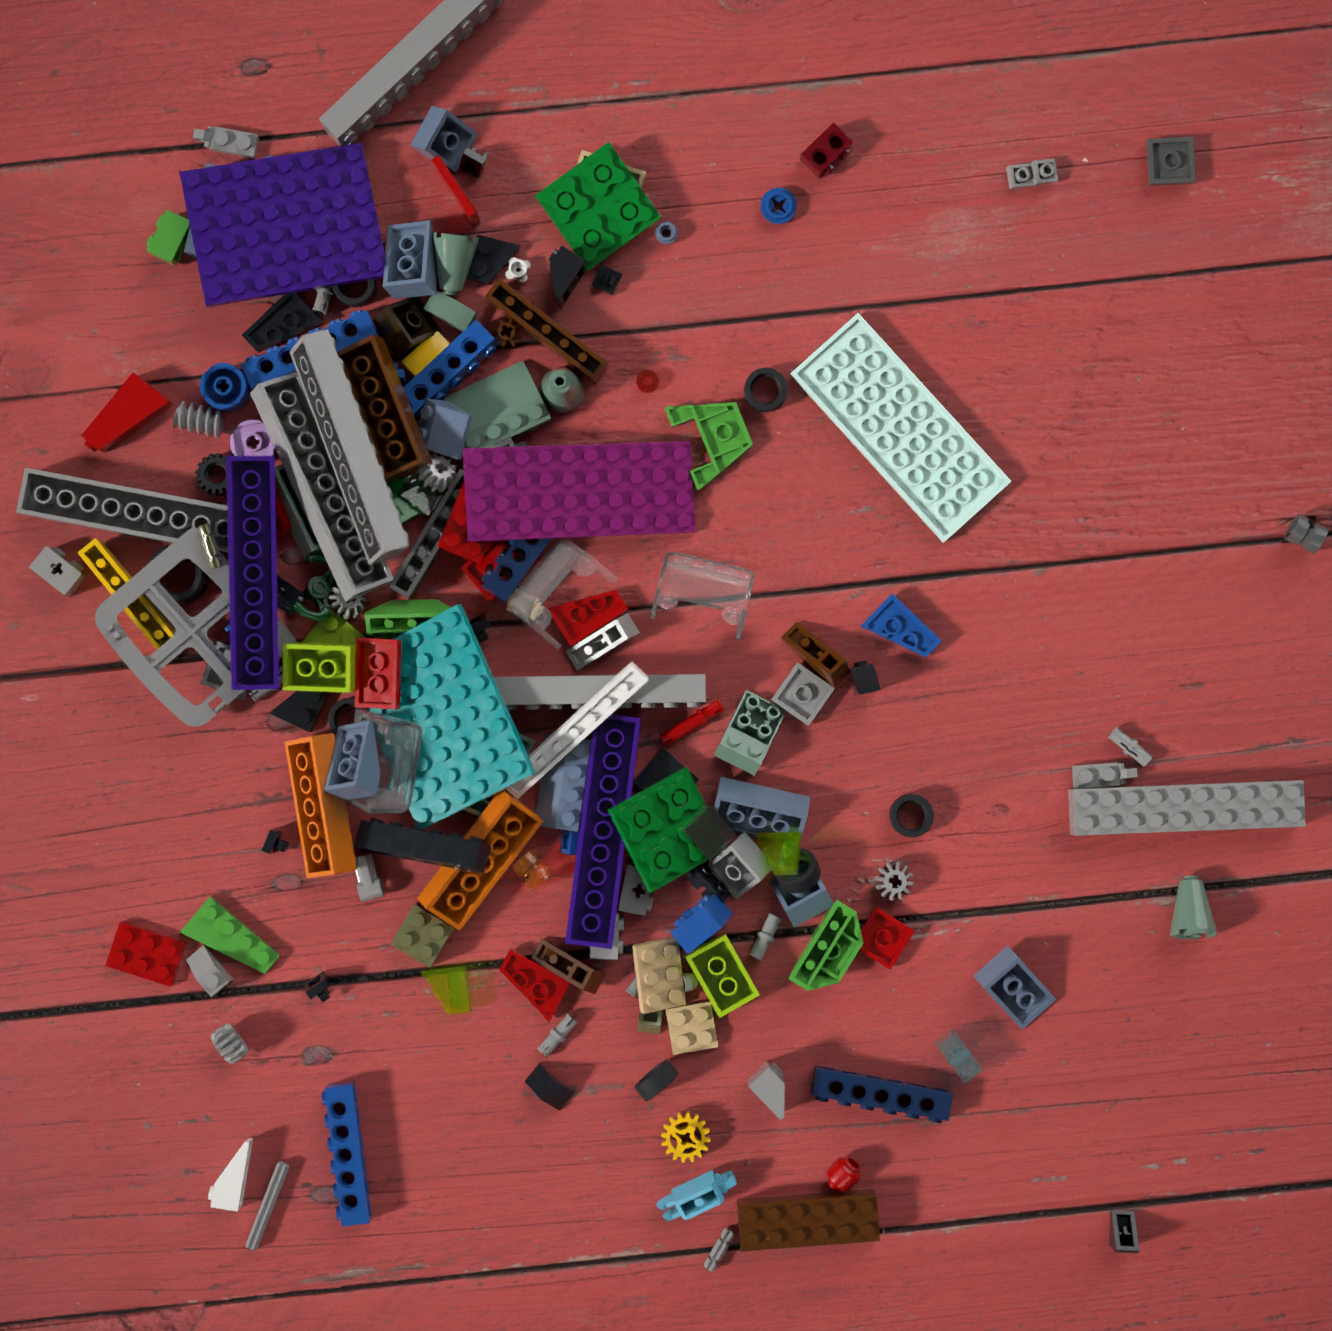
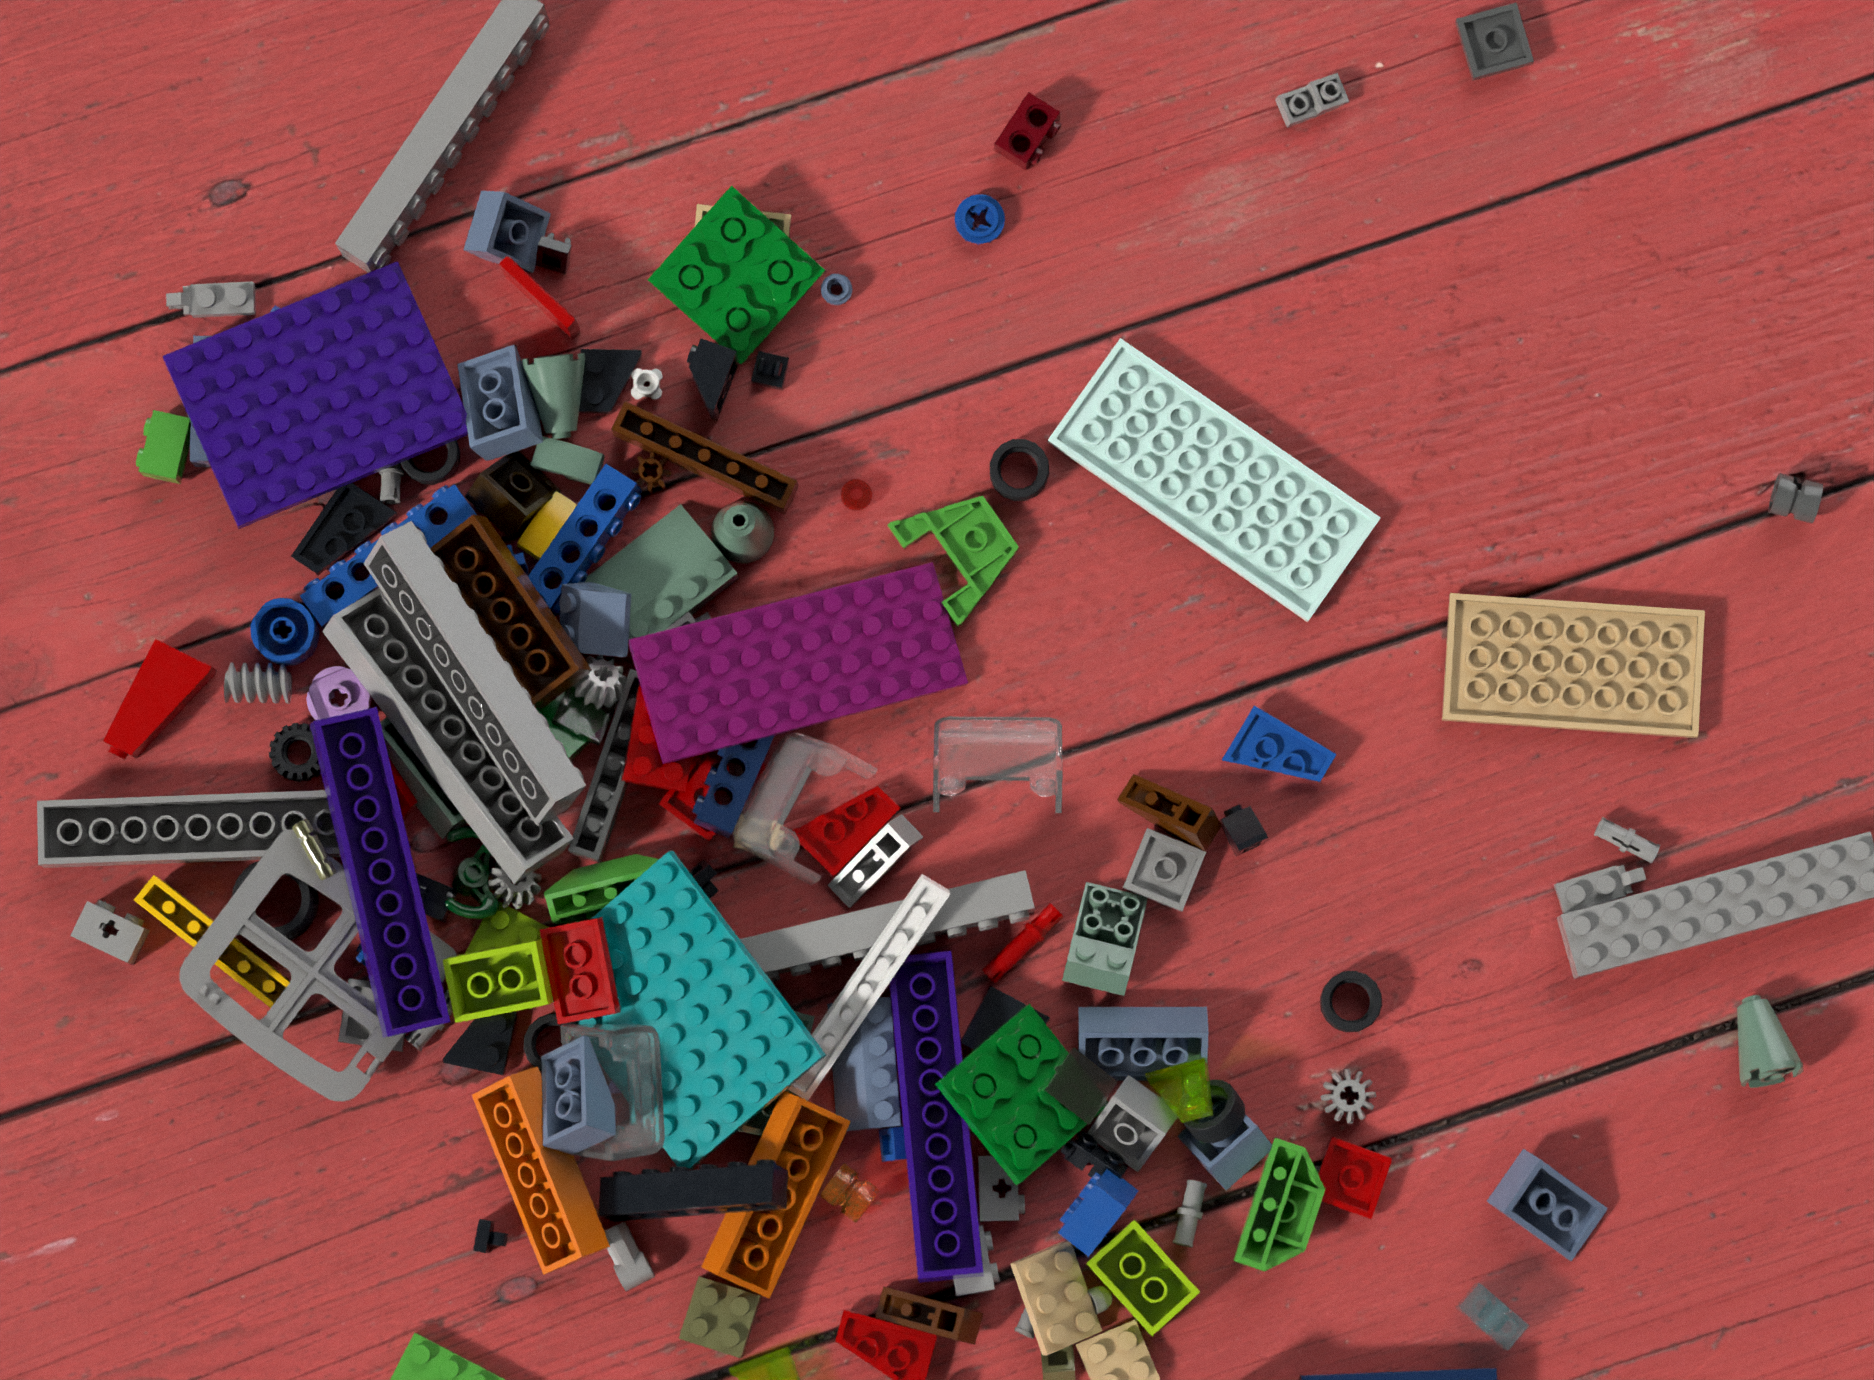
camera: 10 degrees left, 5 degrees down
none -> tan plate [1442,593,1705,738]

